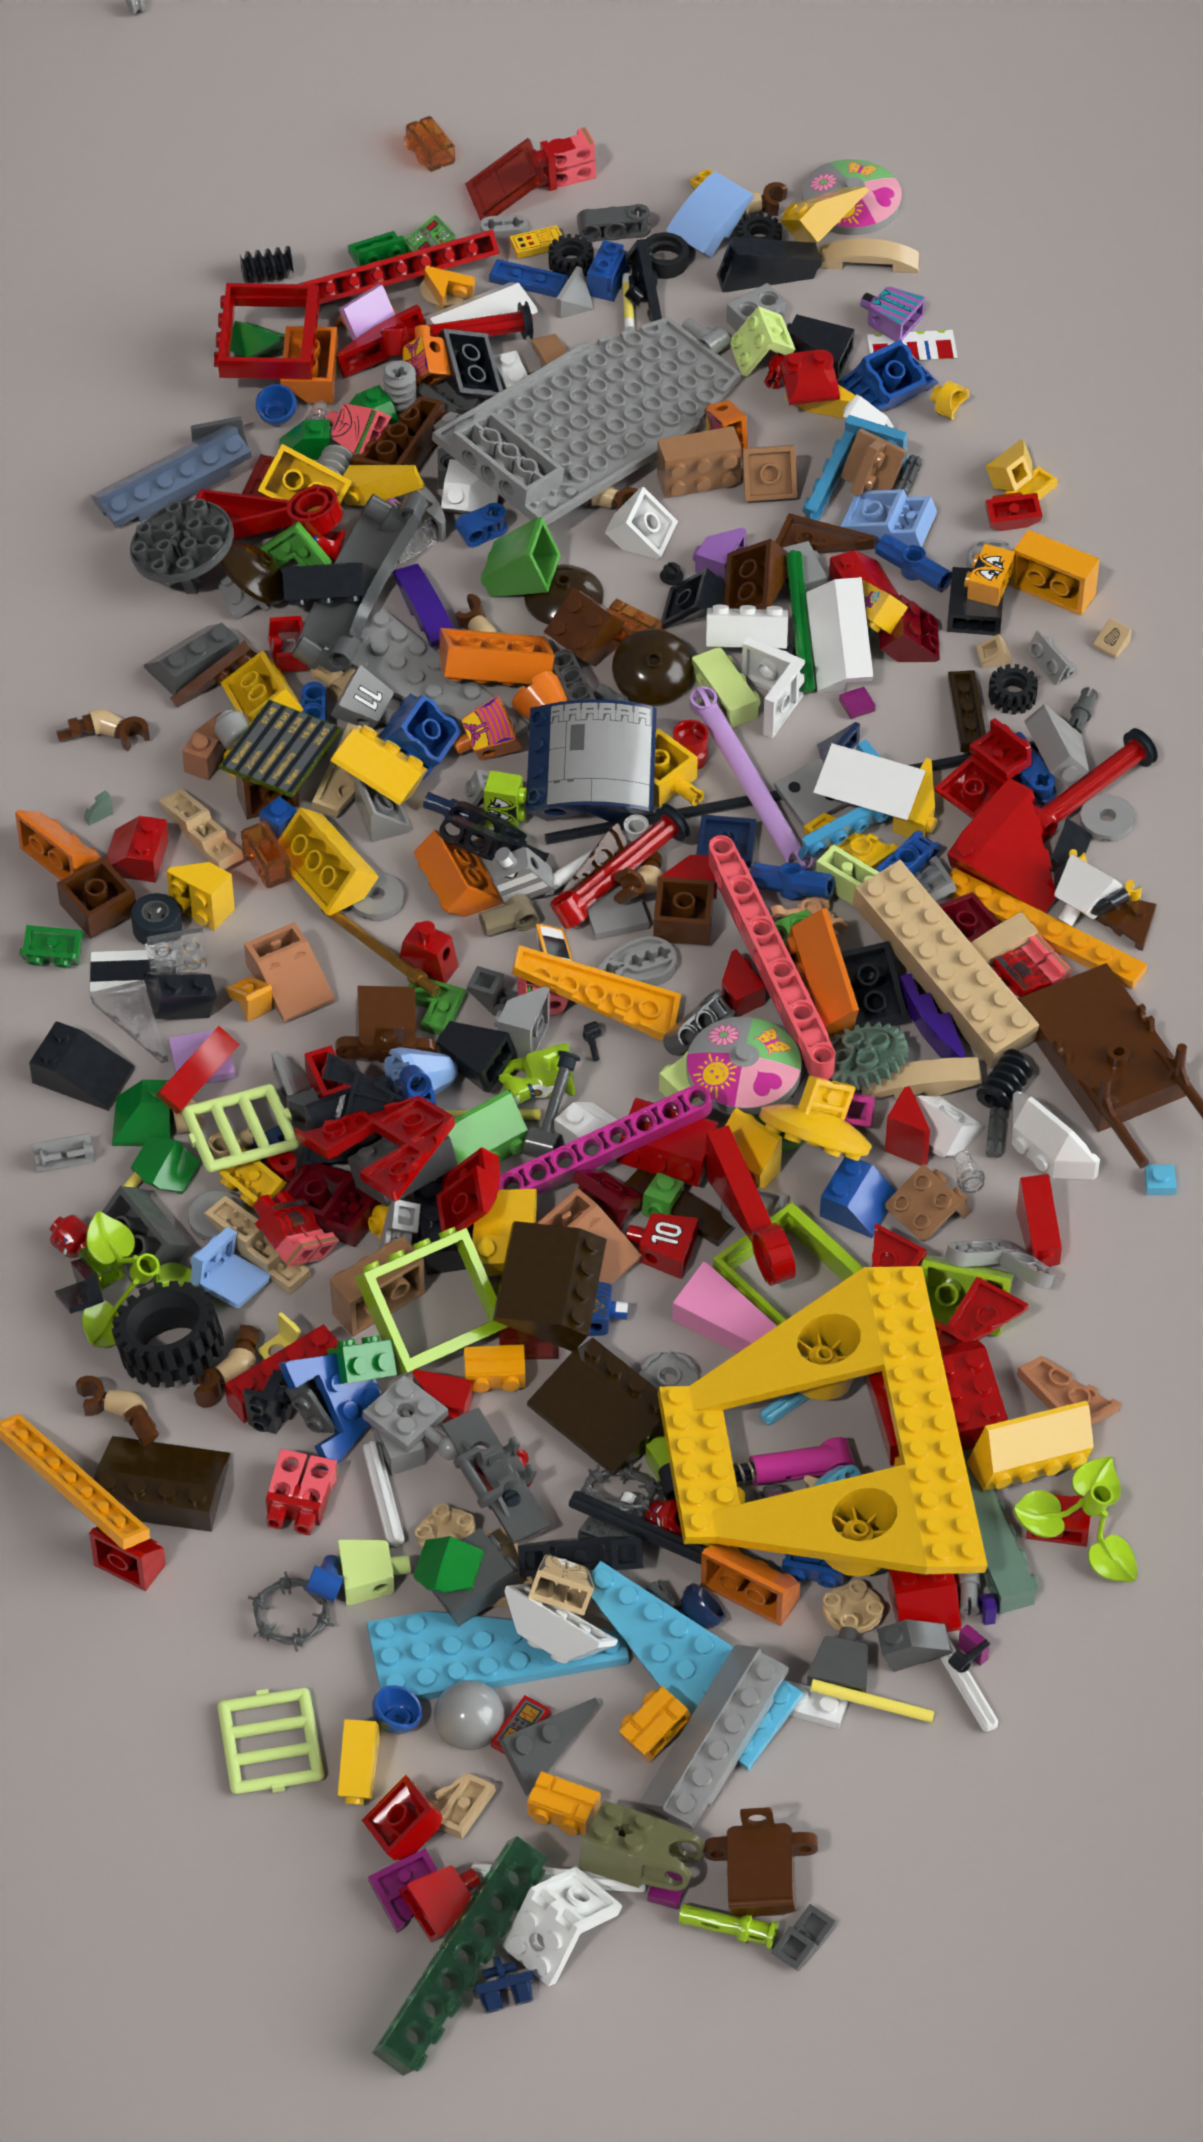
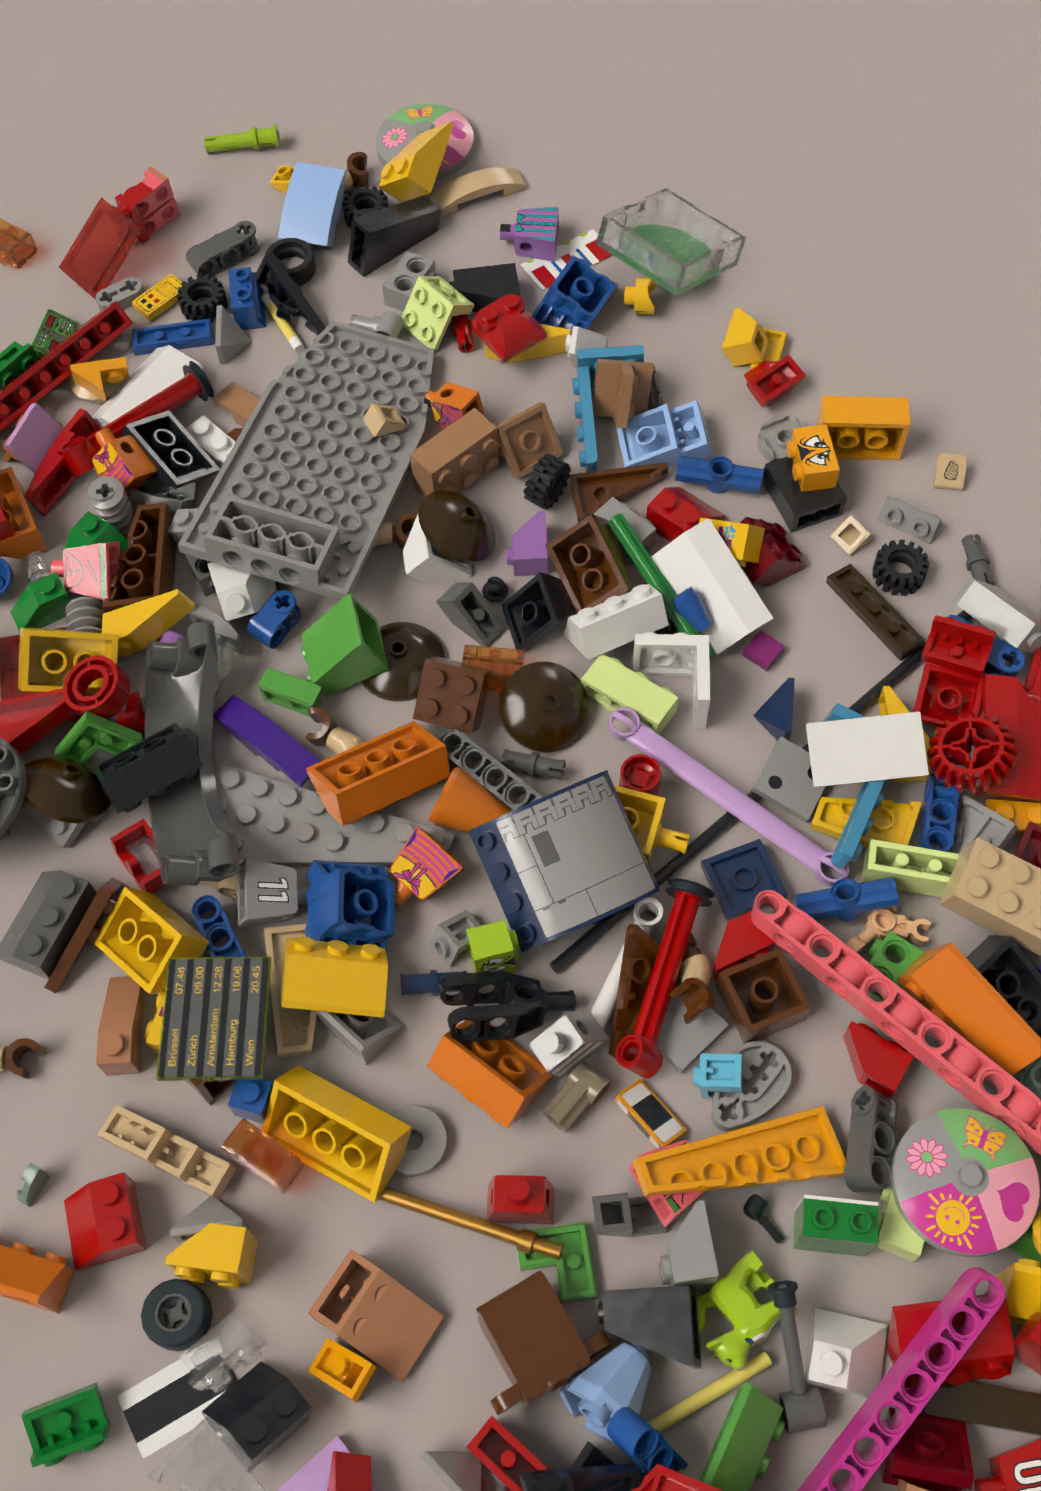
camera: 25 degrees left, 10 degrees up
reddish brown brick [57,857,136,939] -> none
light grey head [214,709,251,750] -> none
bright green bracket [642,1172,684,1217] -> none
none -> lime pin [204,124,281,153]
none -> bright green slope [258,668,322,717]
none -> tan slope [363,403,406,437]
none -> dark brown dish [418,490,495,565]
none -> dark grey slope [436,582,506,647]
none -> black tyre [523,454,571,510]
none -> clear tile [596,188,746,296]
none -> blue cone [672,586,713,633]
none -> medium azure bracket [693,1053,743,1098]
none -> green piece [793,1194,878,1257]
none -> red gear [927,710,1018,795]

